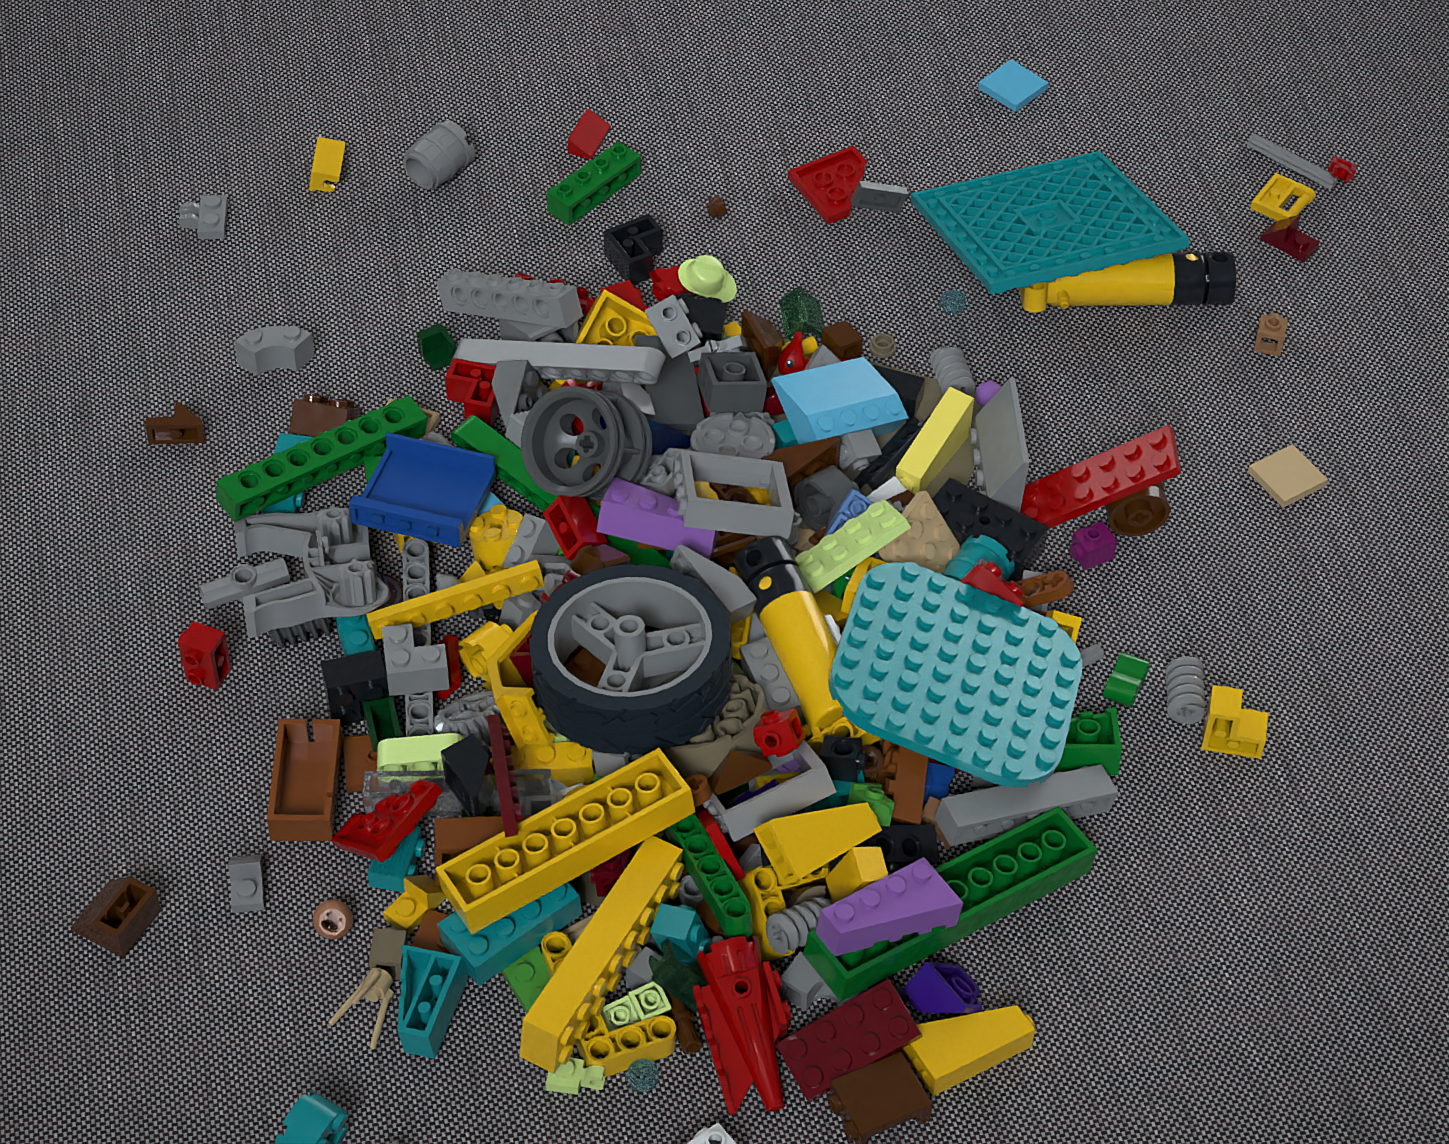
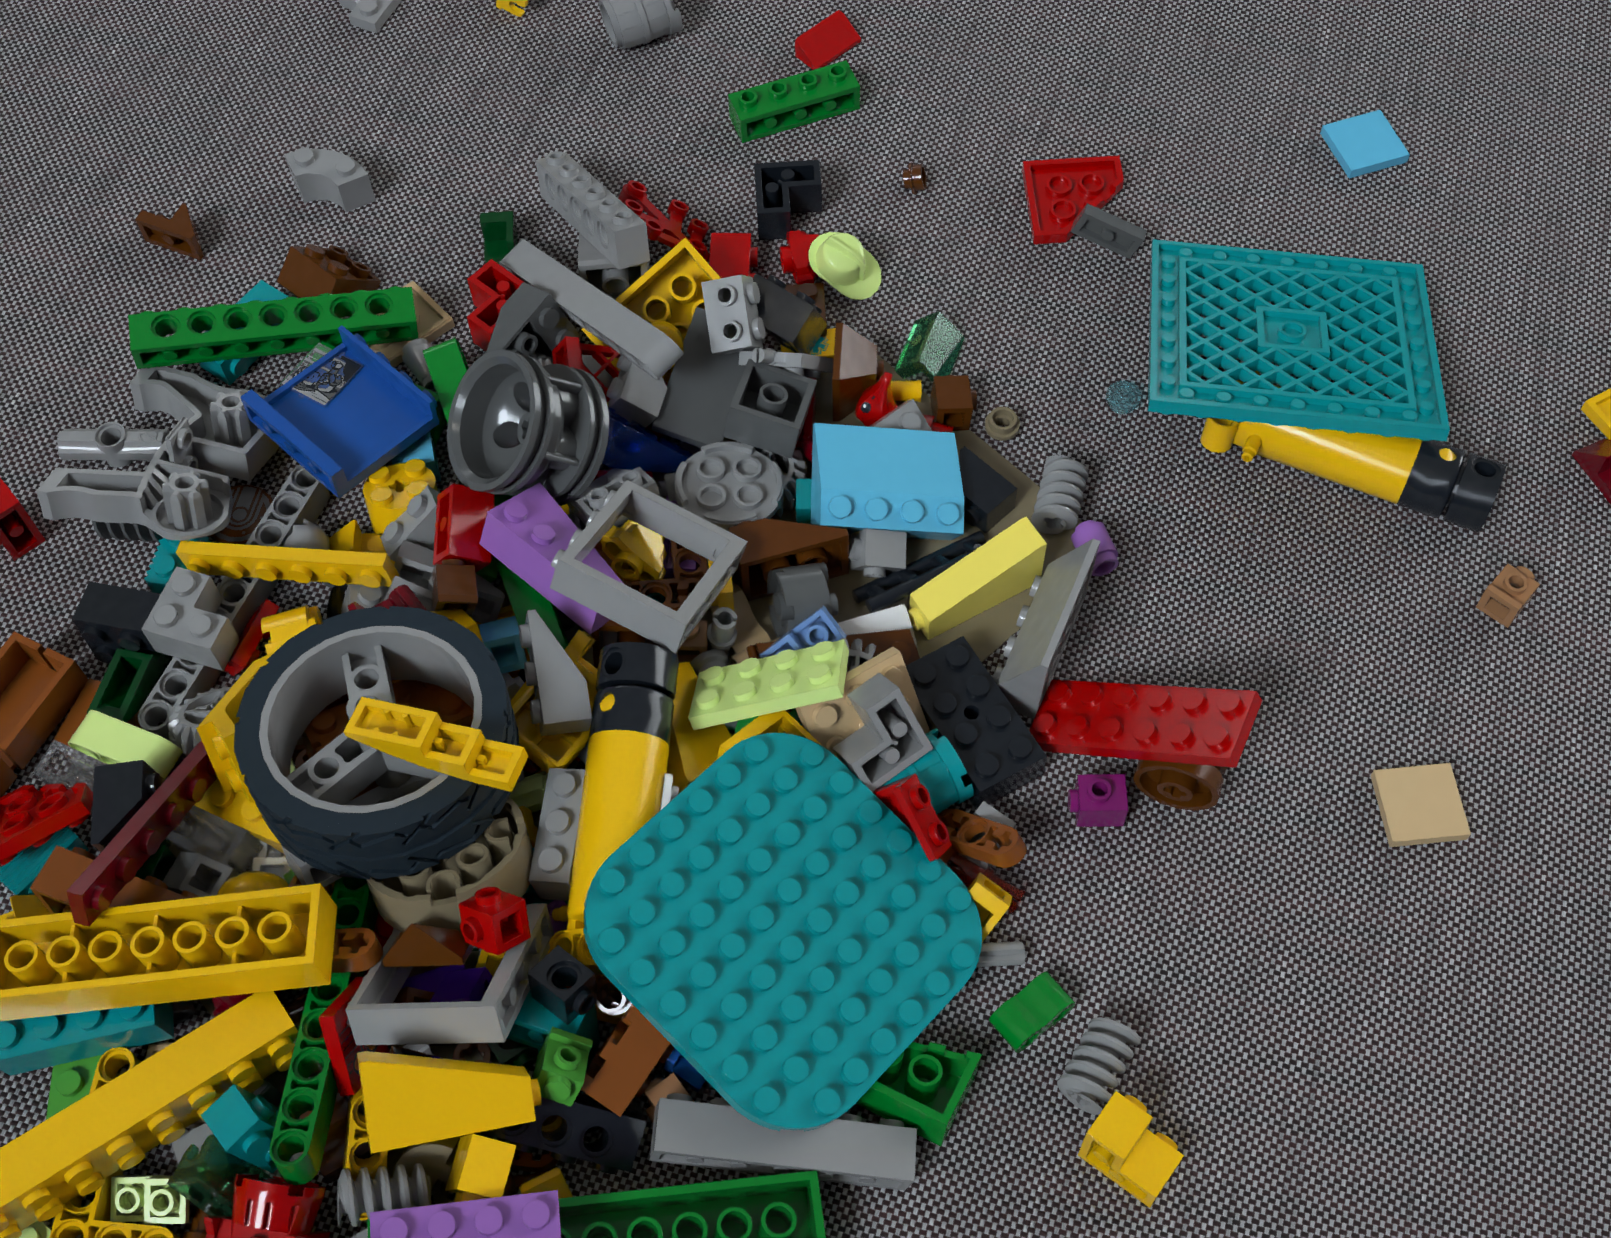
camera: 30 degrees right, 10 degrees up
none -> piece [279,343,364,408]
none -> yellow slope [343,697,528,792]
none -> light grey brick [833,673,933,792]

